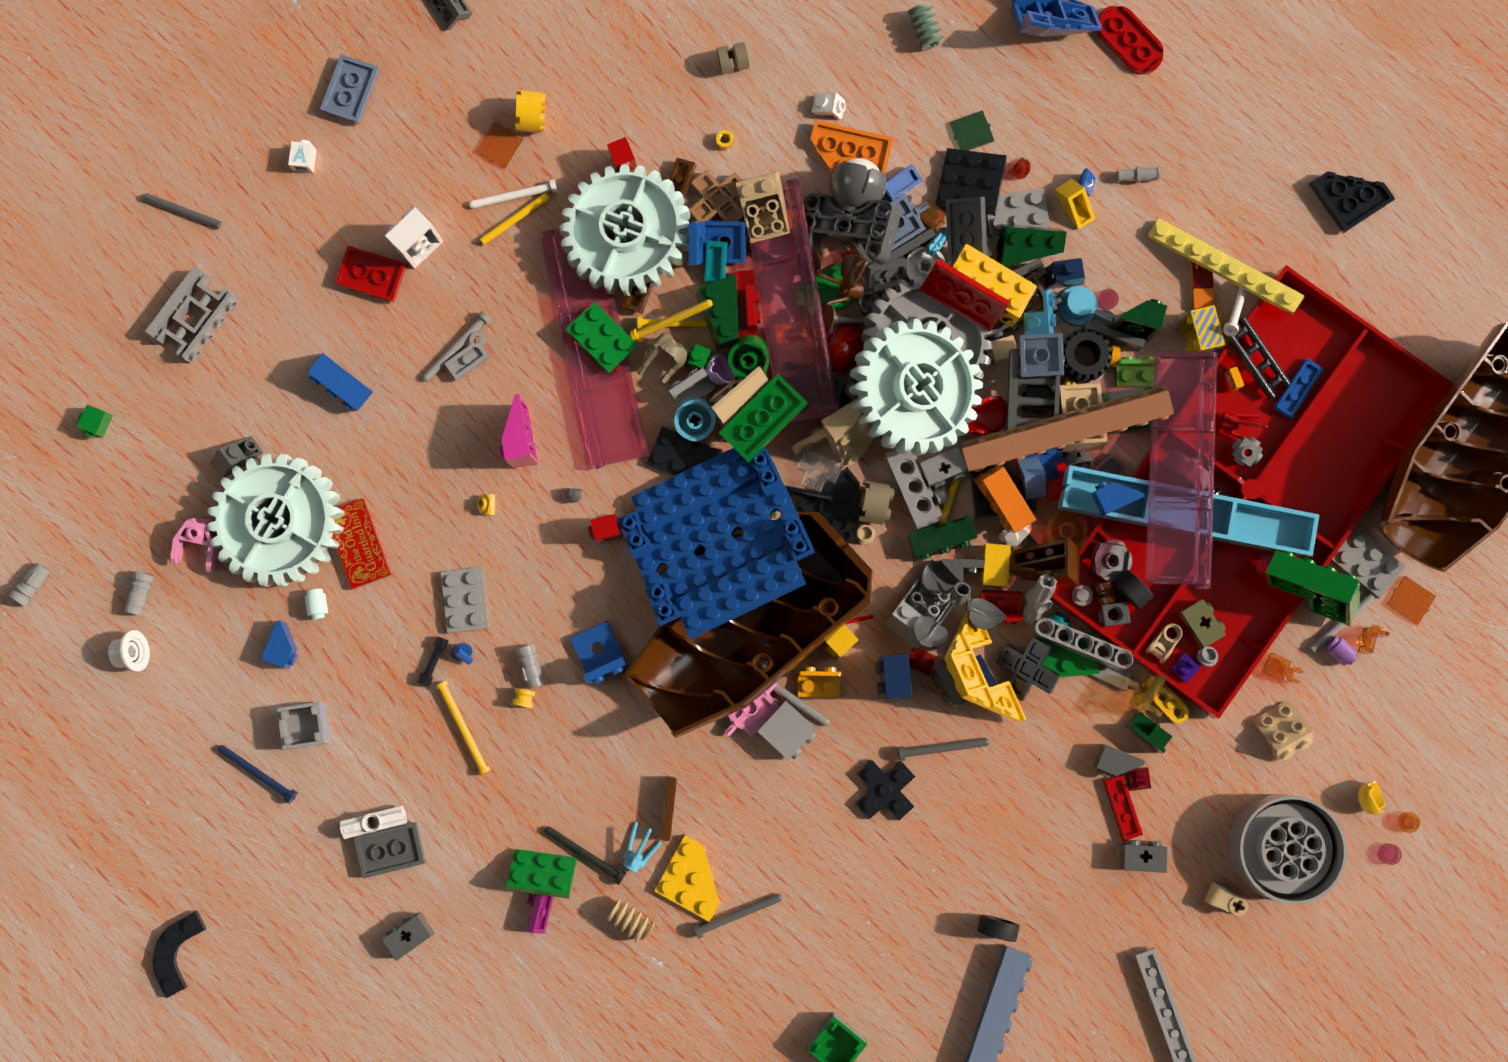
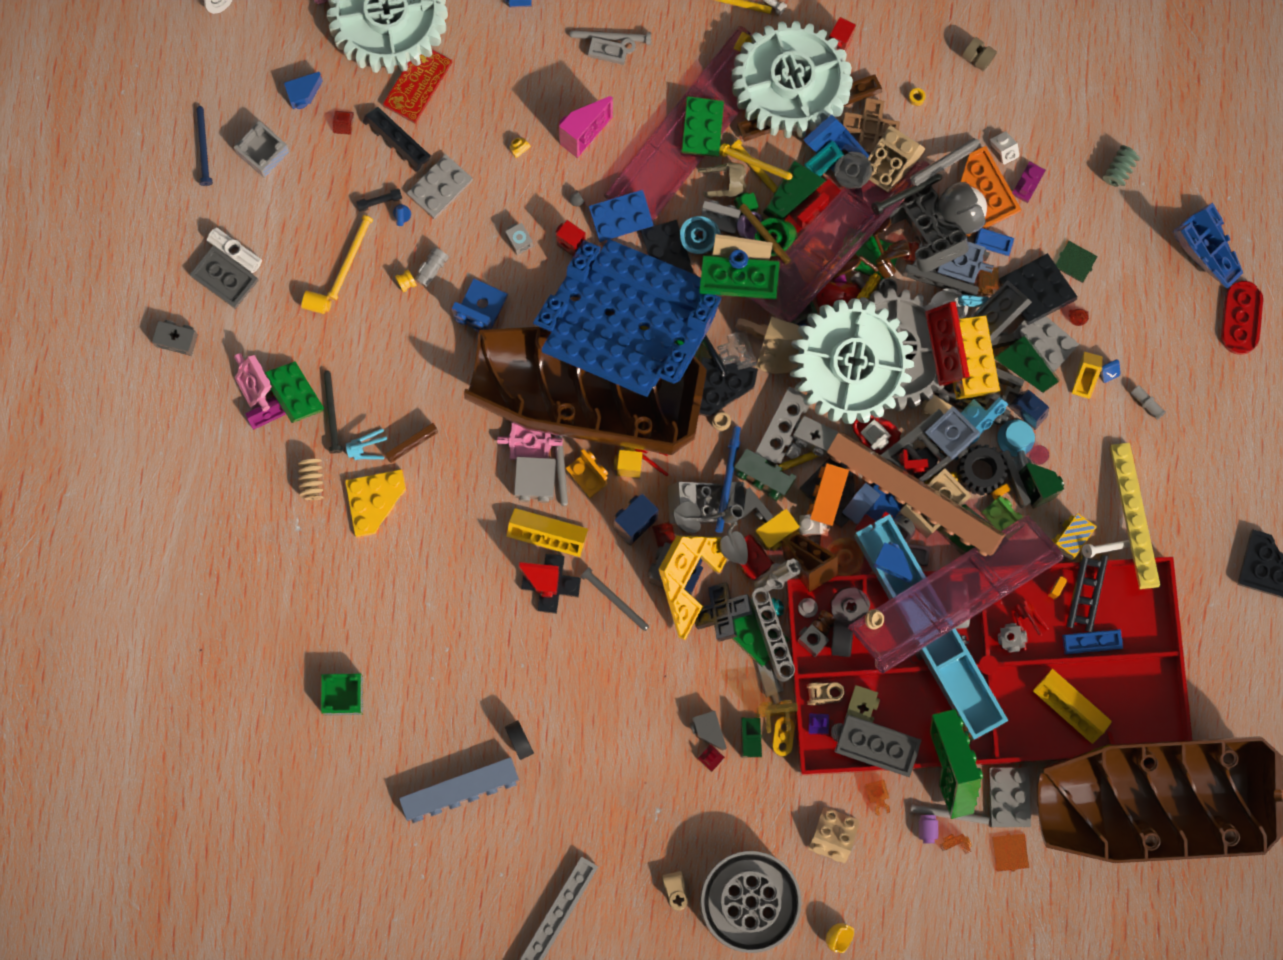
camera: 45 degrees right, 5 degrees down
black plate [153,911,207,998] -> none
light aqua brick [304,589,328,620] -> none
dark grey bar [693,894,782,939] -> none
dark tan brick [856,480,894,525] -> none
dark grey slope [867,258,908,297] -> none
red tile [1102,774,1143,841] -> none
dark grey brick [1120,840,1168,873] -> none
tile [1191,261,1214,310] -> none
none -> bright pink plate [234,353,272,411]
none -> yellow brick [301,290,332,314]
none -> clear red slope [333,111,354,135]
none -> black hinge [363,107,431,172]
none -> light grey brick [505,223,533,255]
none -> yellow brick [506,508,588,557]
none -> red slope [519,562,559,597]
none -> blue plate [589,190,654,242]
none -> blue bar [715,426,741,533]
none -> blue plate [729,250,748,269]
none -> yellow plate [734,32,752,52]
none -> pearl gold bar [739,204,791,265]
none -> dark grey tile [834,152,872,189]
none -> dark grey tile [834,714,922,778]
none -> yellow axle [857,273,881,299]
none -> white bracket [861,419,891,450]
none -> tan plate [865,609,884,629]
none -> pearl dark grey bar [871,174,942,215]
none -> red bracket [900,449,928,472]
none -> light grey axle [910,138,981,186]
none -> magenta hinge [1012,161,1046,203]
none -> yellow brick [1033,669,1112,744]

